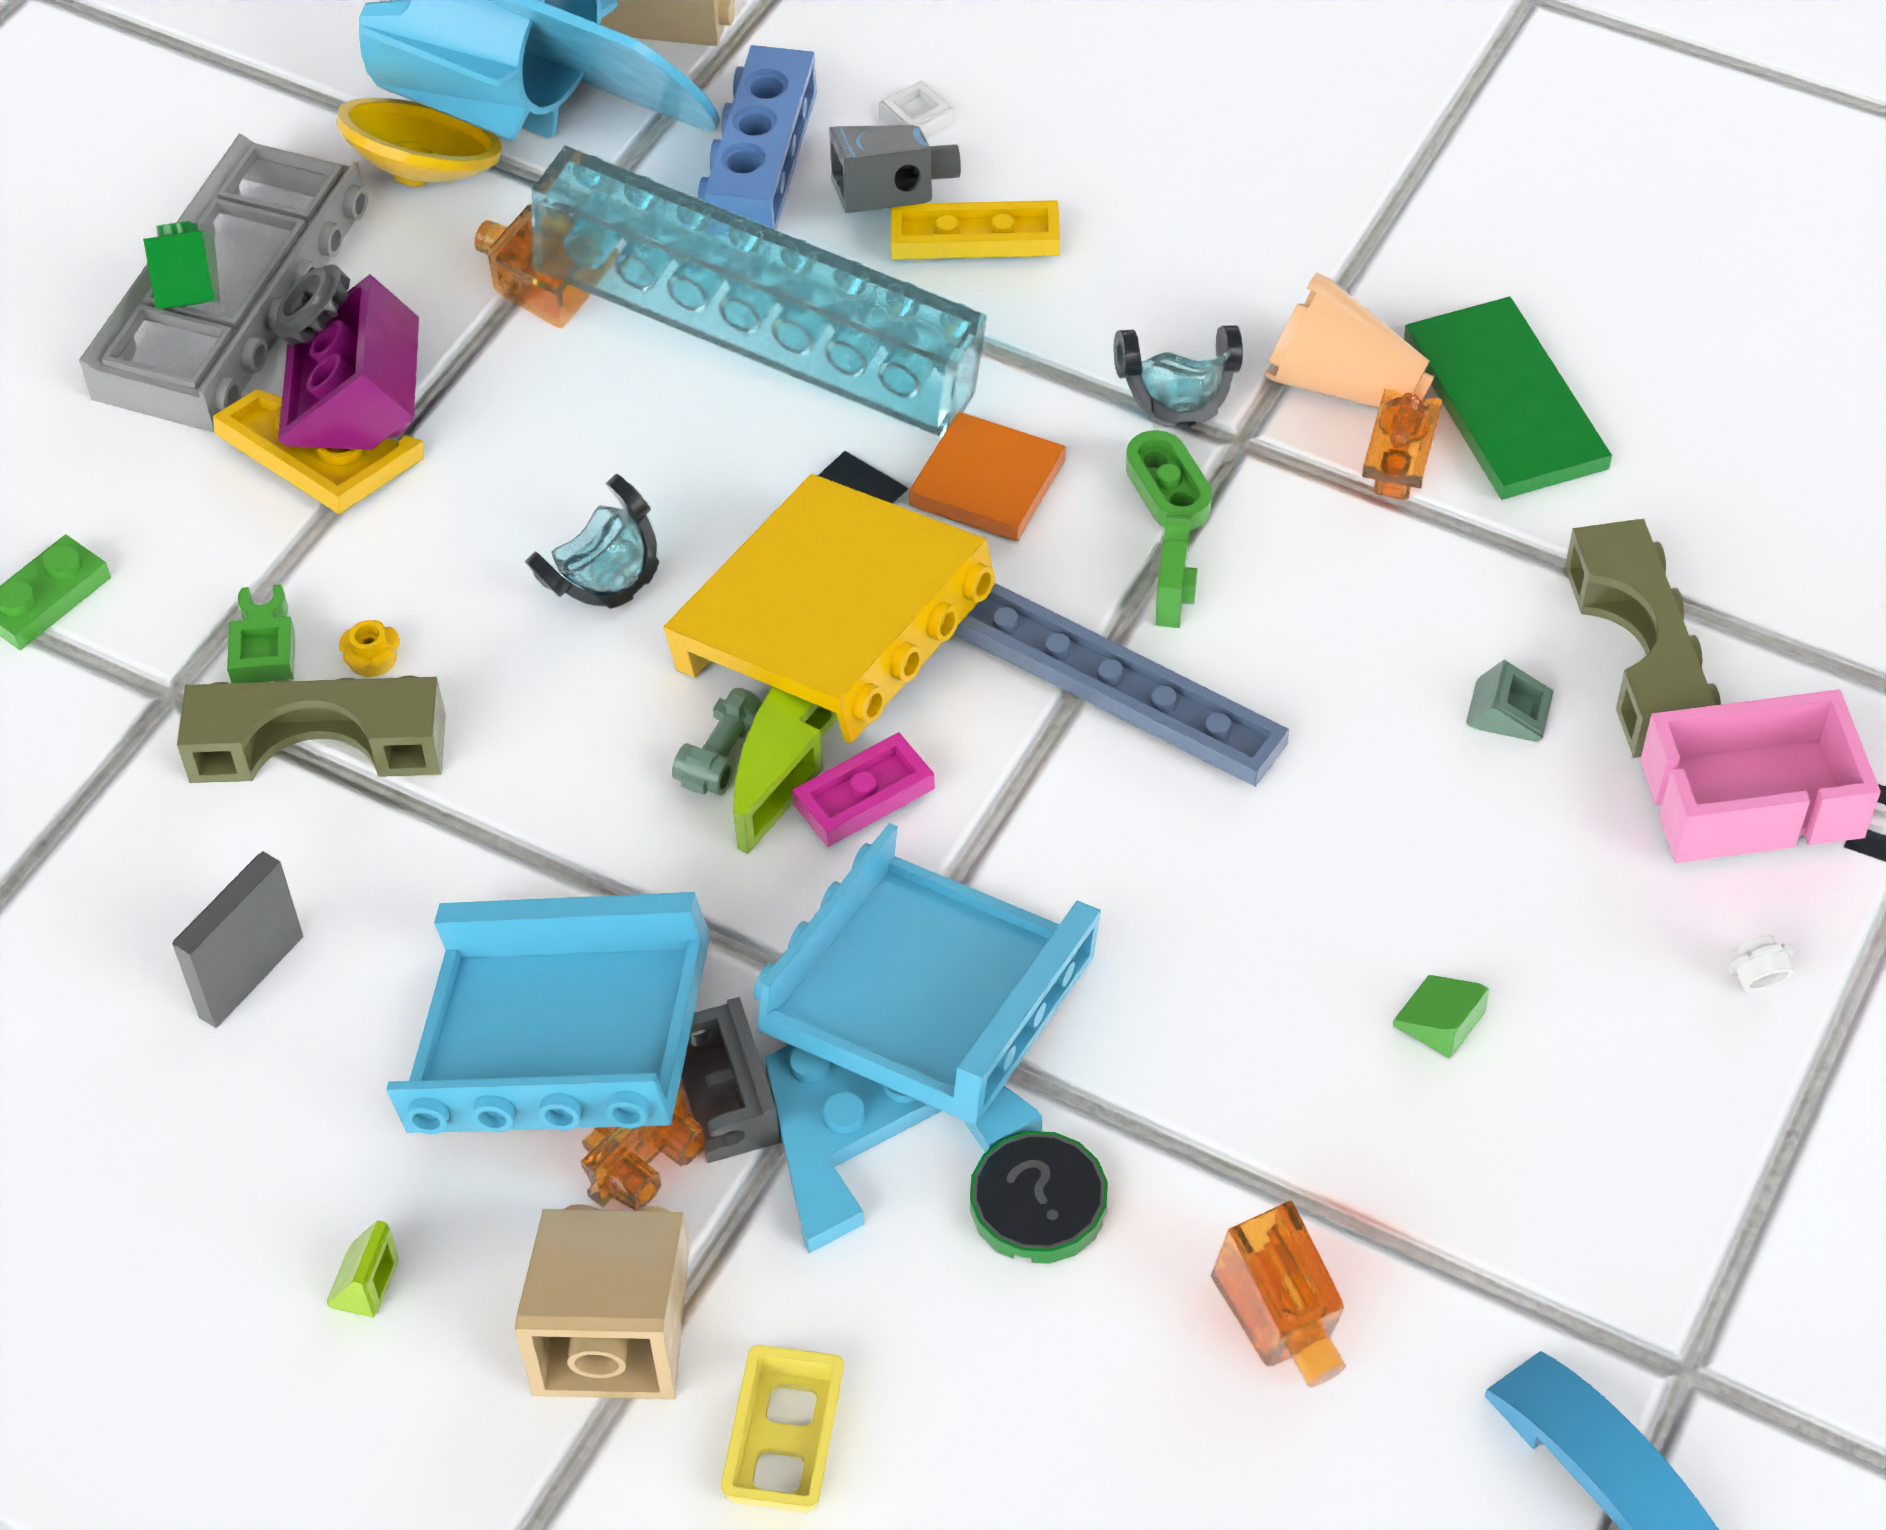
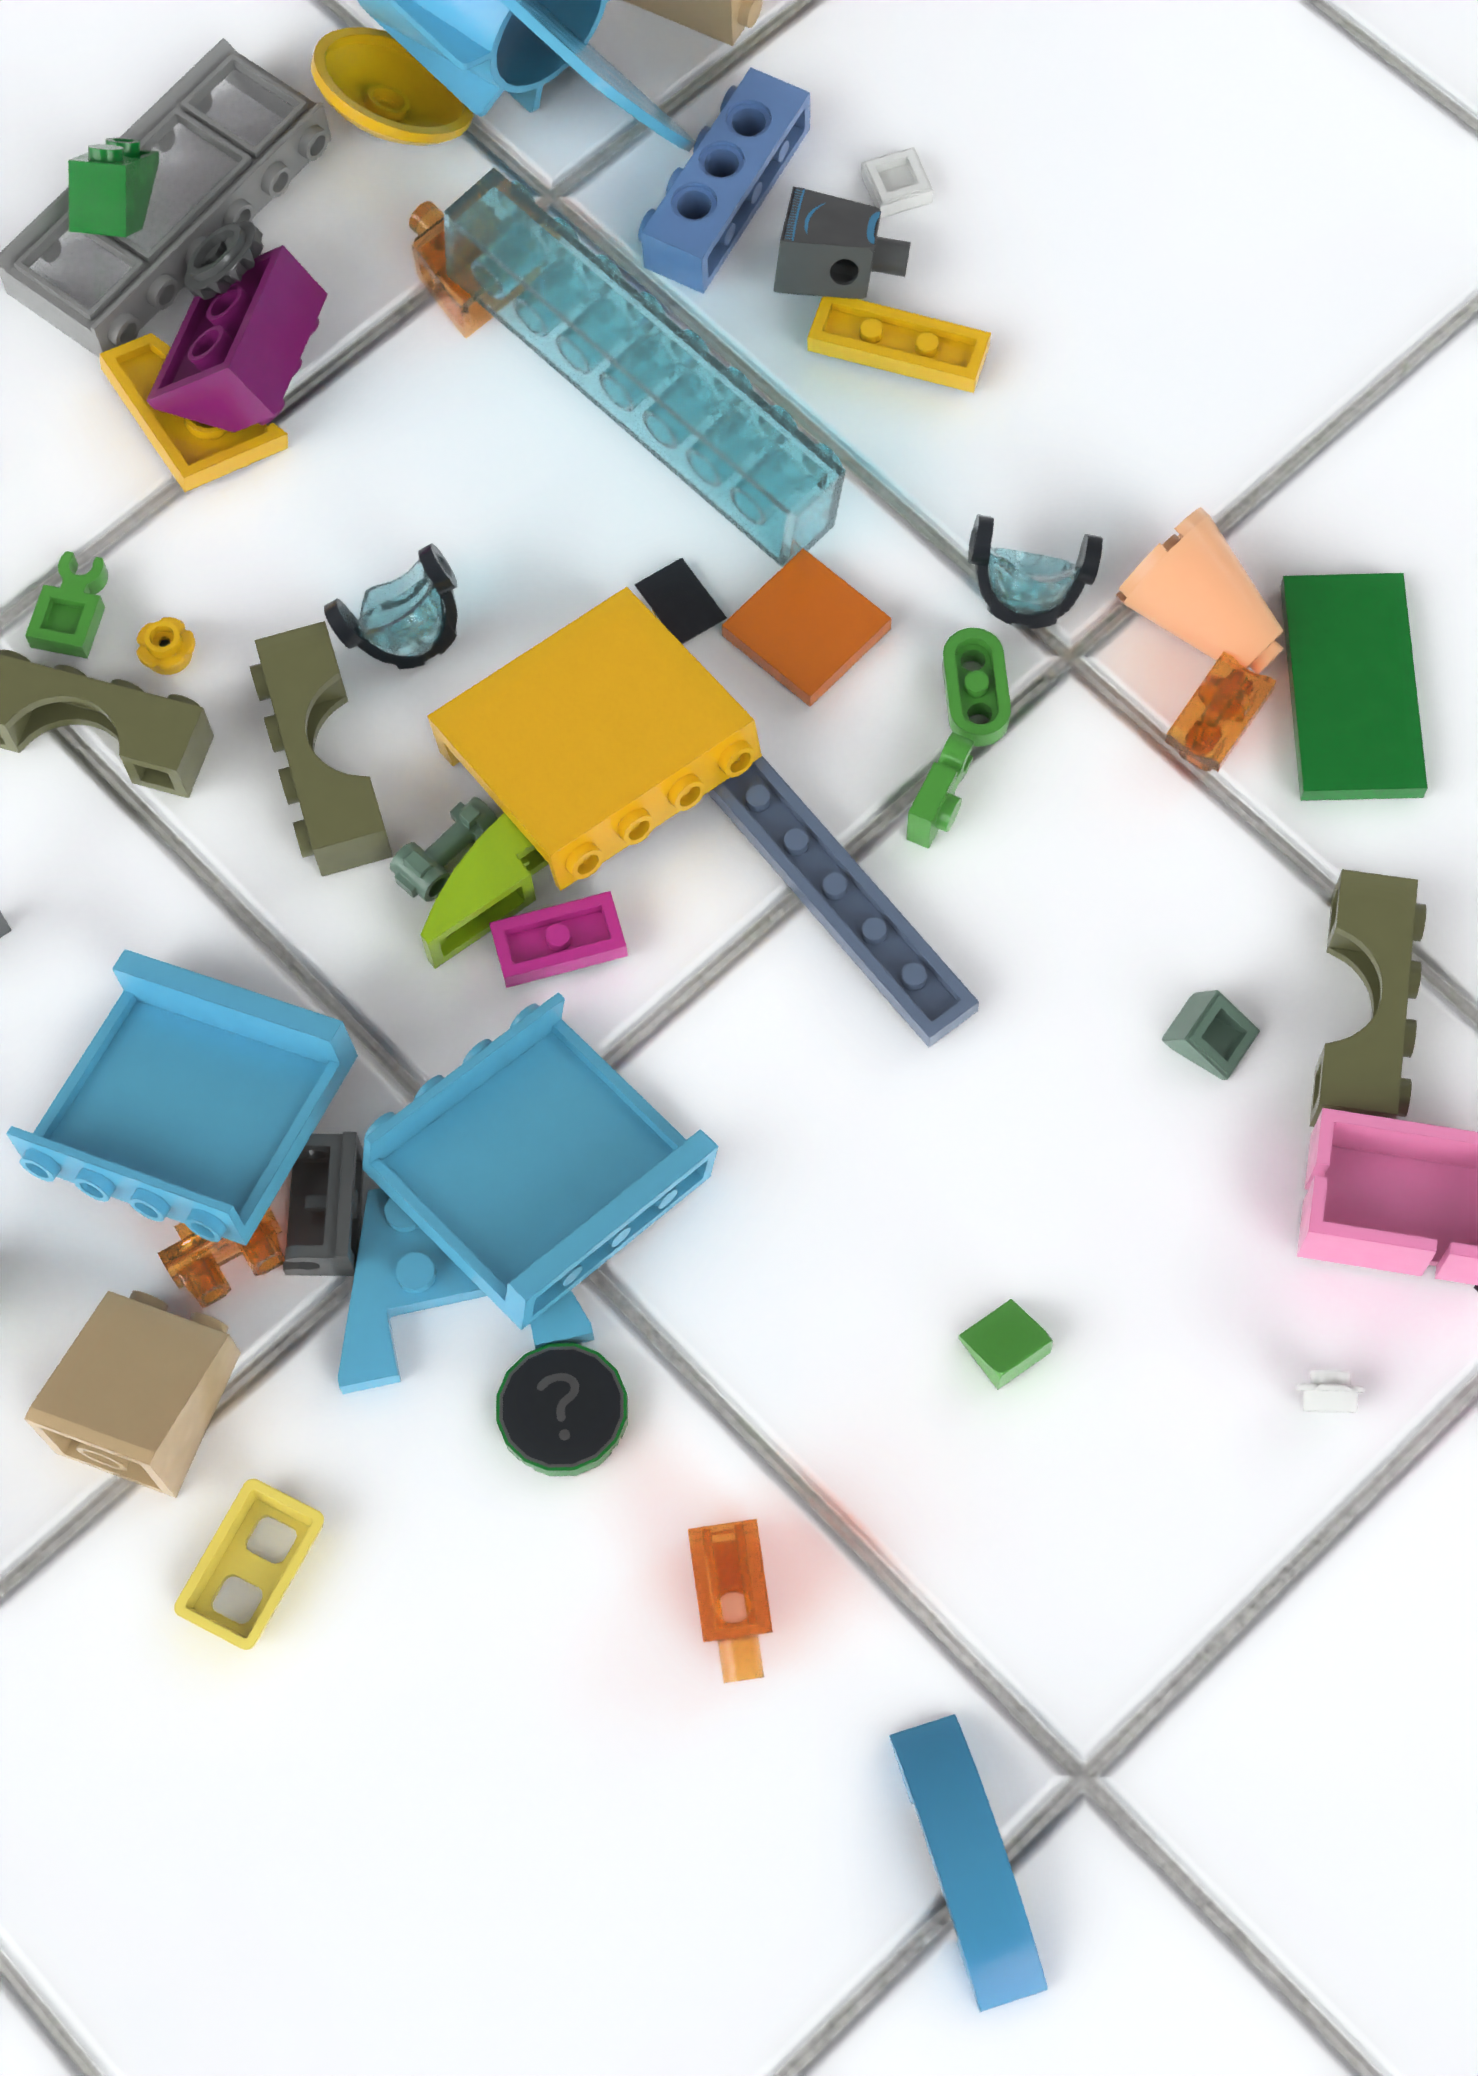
camera: 20 degrees right, 15 degrees up
none -> olive arch [249,621,393,877]

